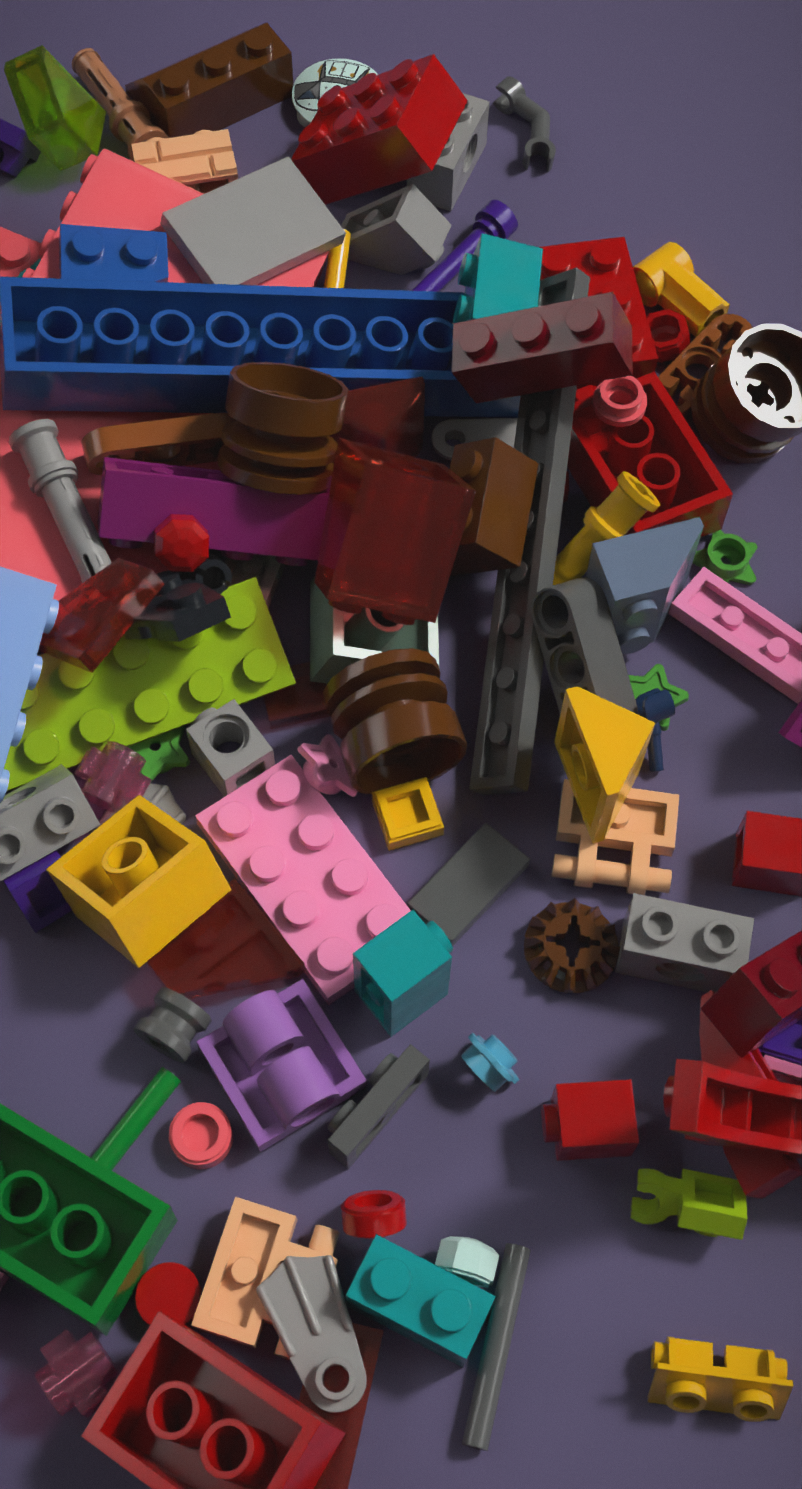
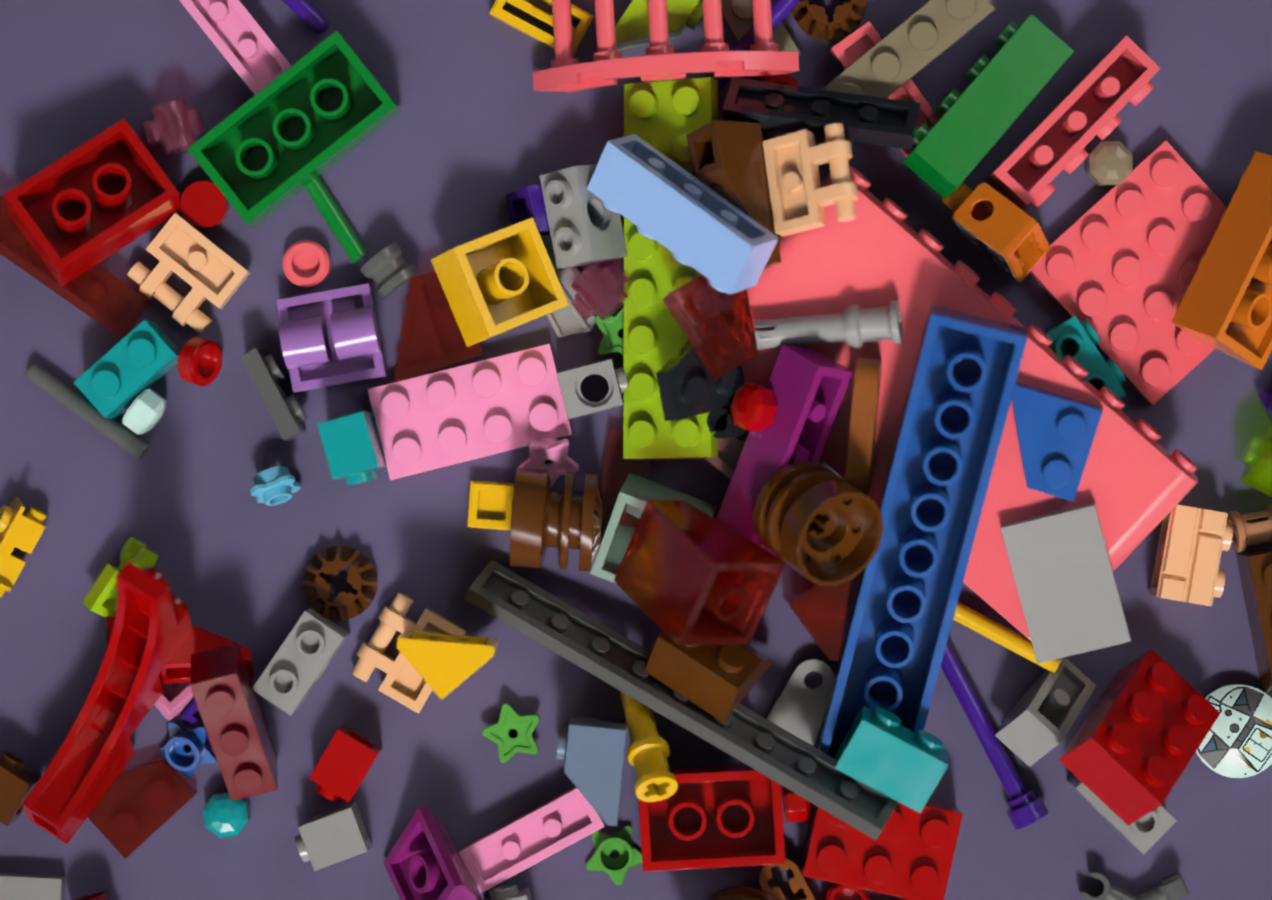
camera: 120 degrees right, 25 degrees up
light grey piece [256,1255,367,1413] -> none
dark grey tile [408,823,530,946] -> none
dark red brick [452,292,633,403] -> none
dark grey beam [531,577,638,714] -> none
red brick [541,1079,639,1161] -> none
coral plate [592,376,647,427] -> none
dark blue hand [635,688,675,772] -> none

